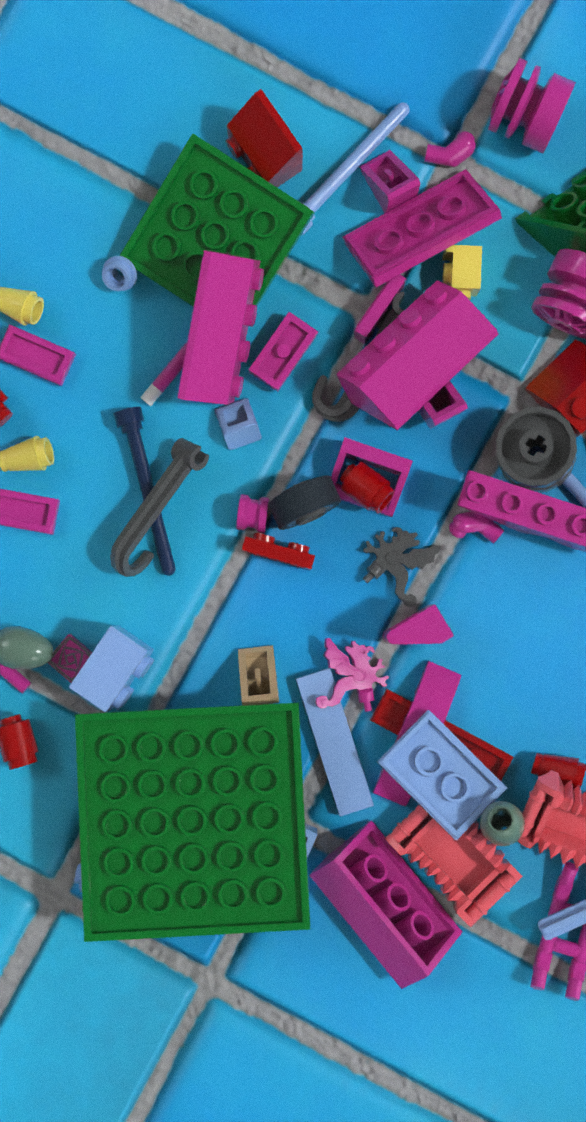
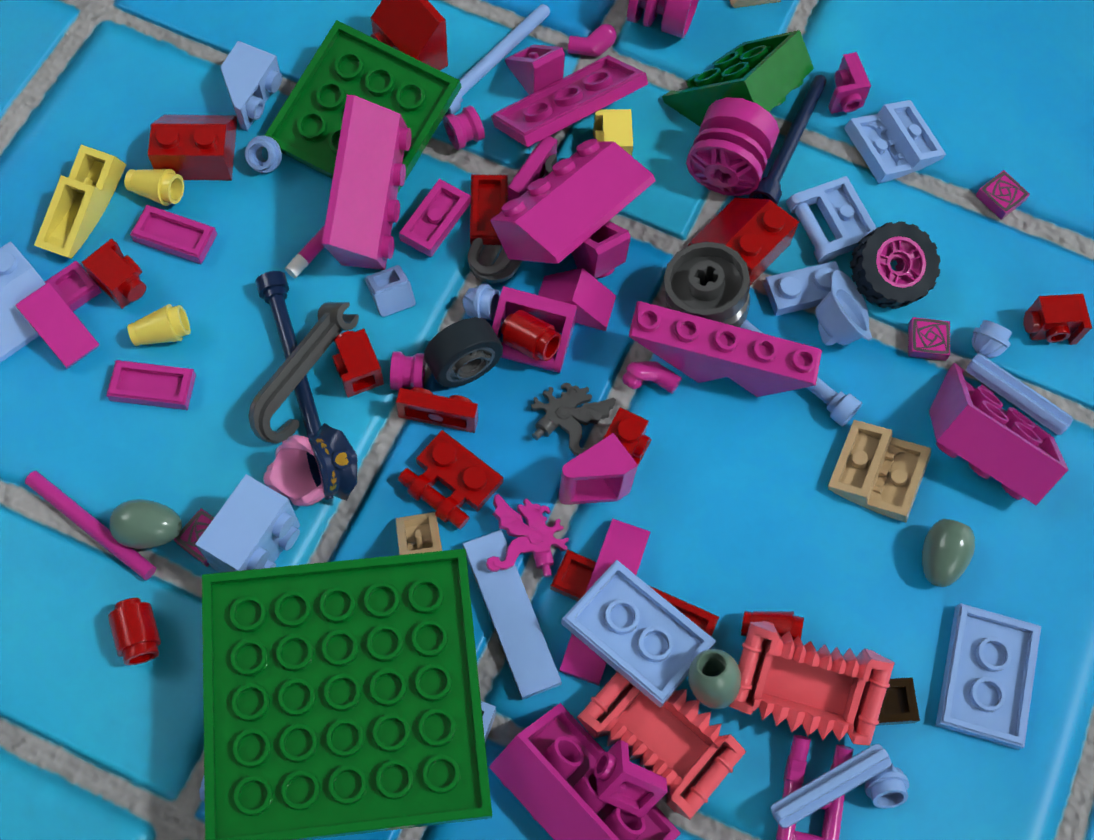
camera: 10 degrees left, 20 degrees down
none -> red slope [148,115,237,181]
none -> light blue slope [220,41,282,131]
none -> piece [263,423,358,506]
none -> red brick [332,329,384,398]
none -> red plate [398,430,503,529]
none -> dark pink wheel [443,105,485,150]
none -> light blue plate [463,284,500,320]
none -> red tile [470,174,508,245]
none -> dark pink slope [538,268,616,331]
none -> dark pink bracket [594,739,668,818]
none -> red brick [602,407,652,468]

